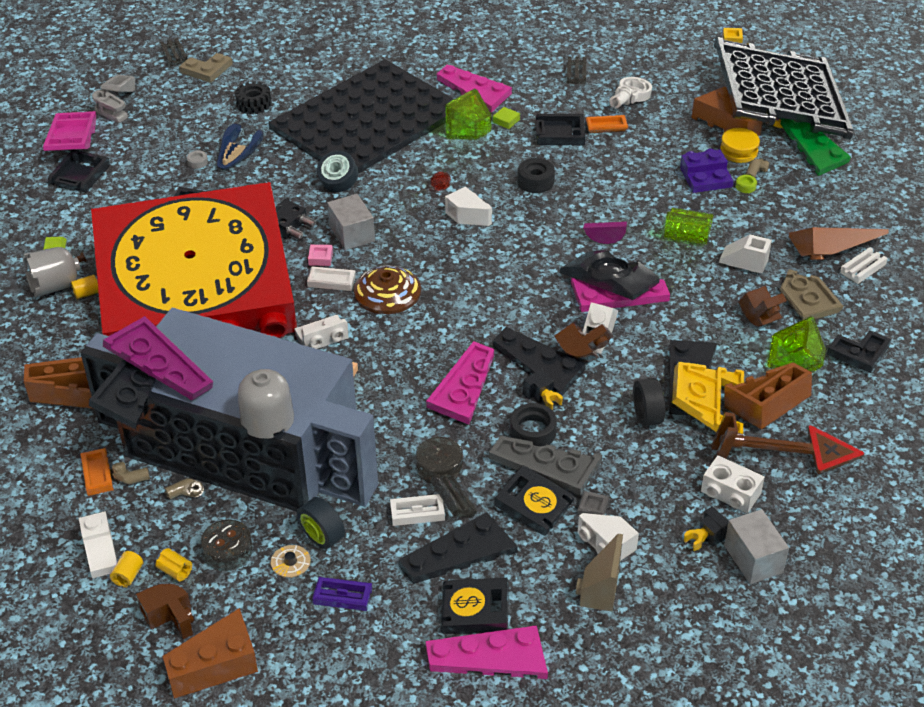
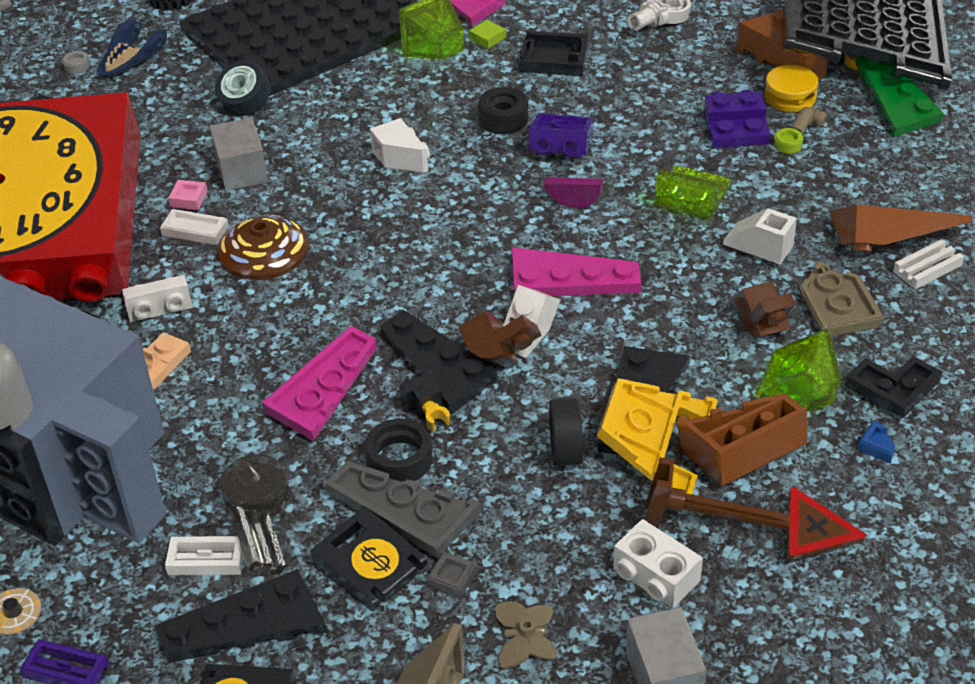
camera: 10 degrees right, 0 degrees up
black piece [275,198,316,239] -> none
black wheel [297,497,345,549] -> none
clear red plate [430,172,451,191] -> none
black slope [560,251,660,300] -> none
white slope [578,513,639,561] -> none
orange tile [585,115,628,133] -> none
black piece [684,506,729,551] -> none
none -> dark tan piece [495,601,557,669]
none -> dark purple plate [528,113,594,158]
none -> blue tile [858,420,895,464]

